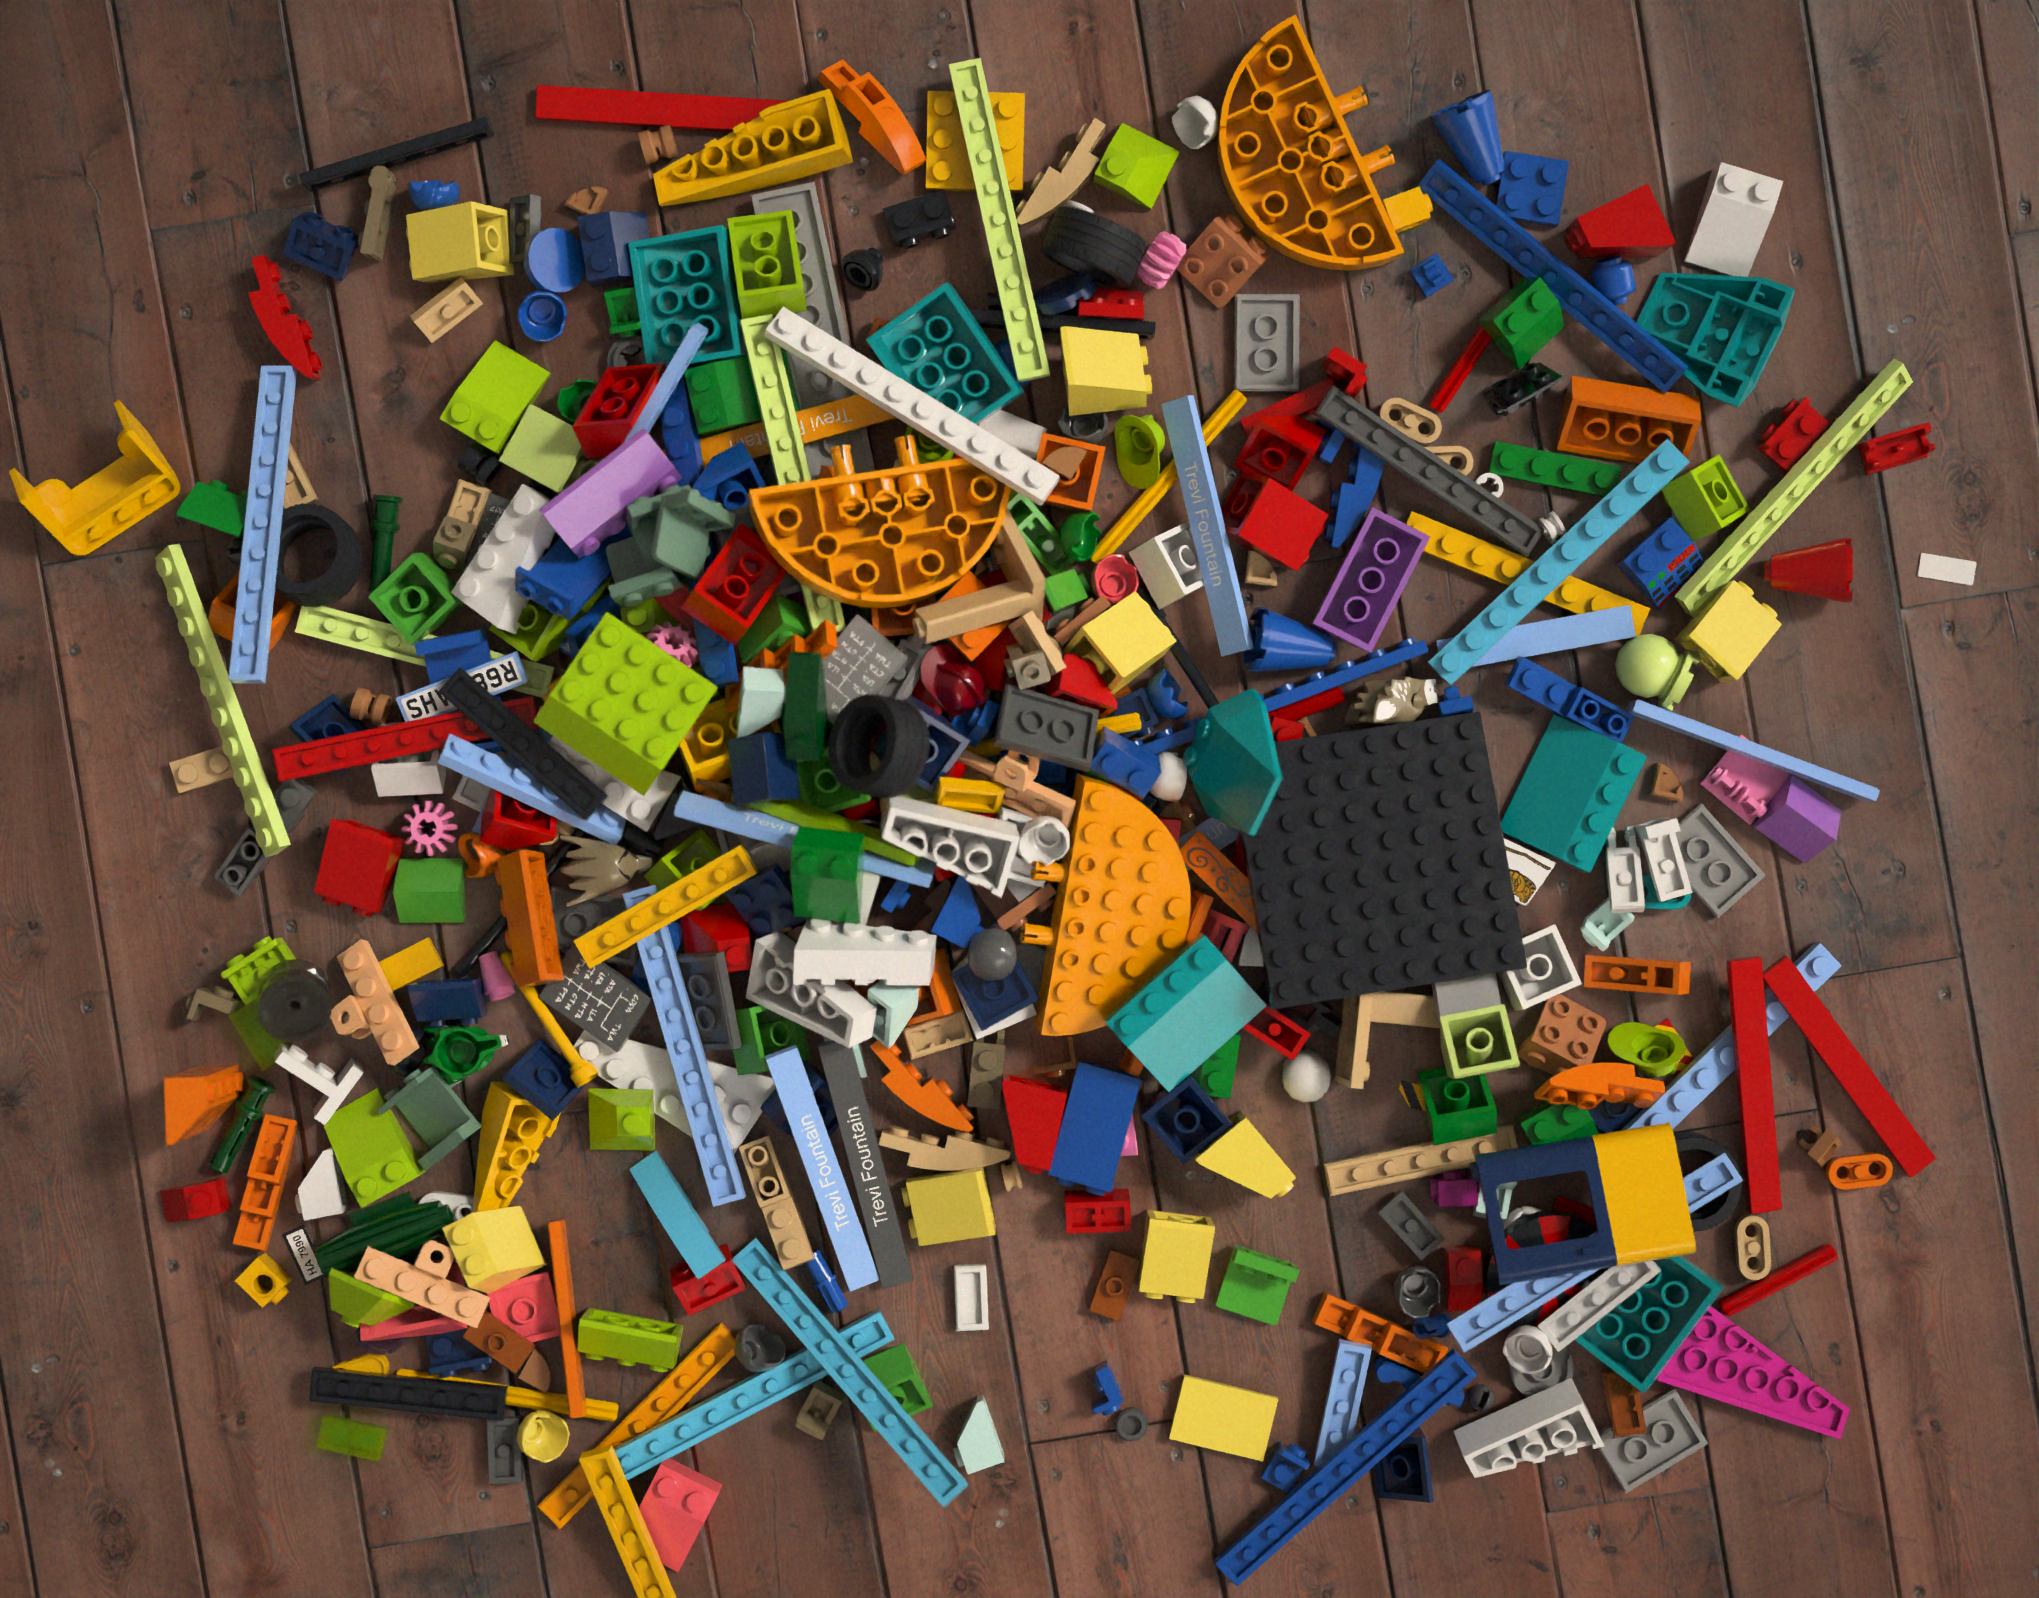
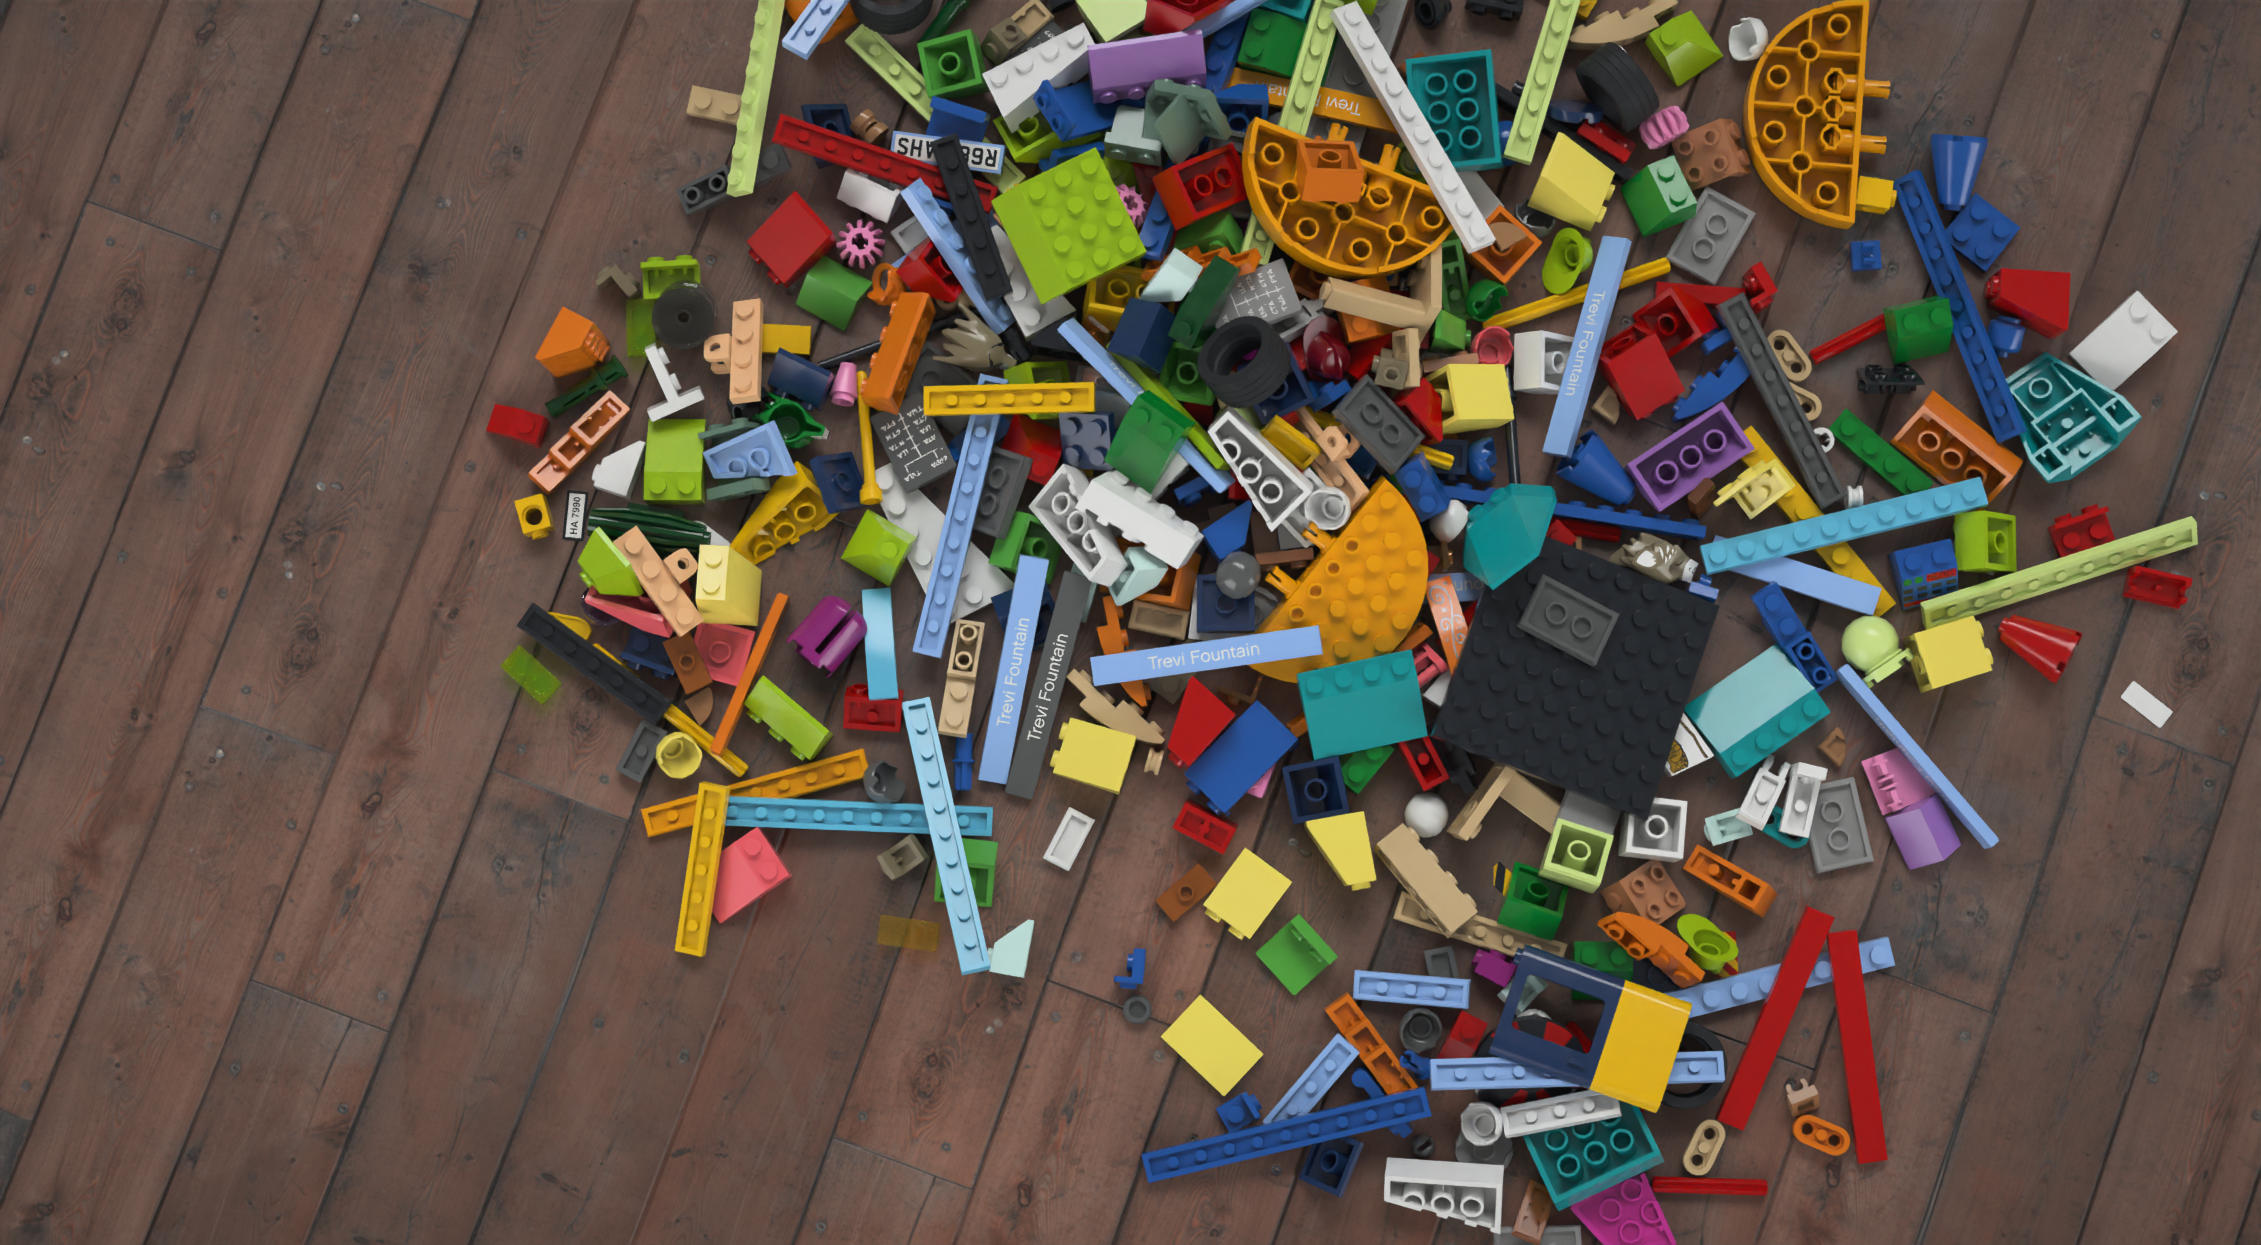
camera: 30 degrees right, 5 degrees down
none -> light blue wing [702,420,797,479]
none -> magenta cylinder [785,595,868,678]
none -> clear yellow slope [876,915,941,952]
none -> light blue tile [1090,625,1323,686]
none -> orange slope [1297,139,1364,204]
none -> light blue tile [1353,970,1471,1009]
none -> tan brick [1373,823,1478,939]
none -> dark grey tile [1517,574,1620,666]
none -> green slope [1620,155,1697,238]
none -> reddish brown tile [1688,477,1717,521]
none -> light yellow bracket [1713,458,1796,520]

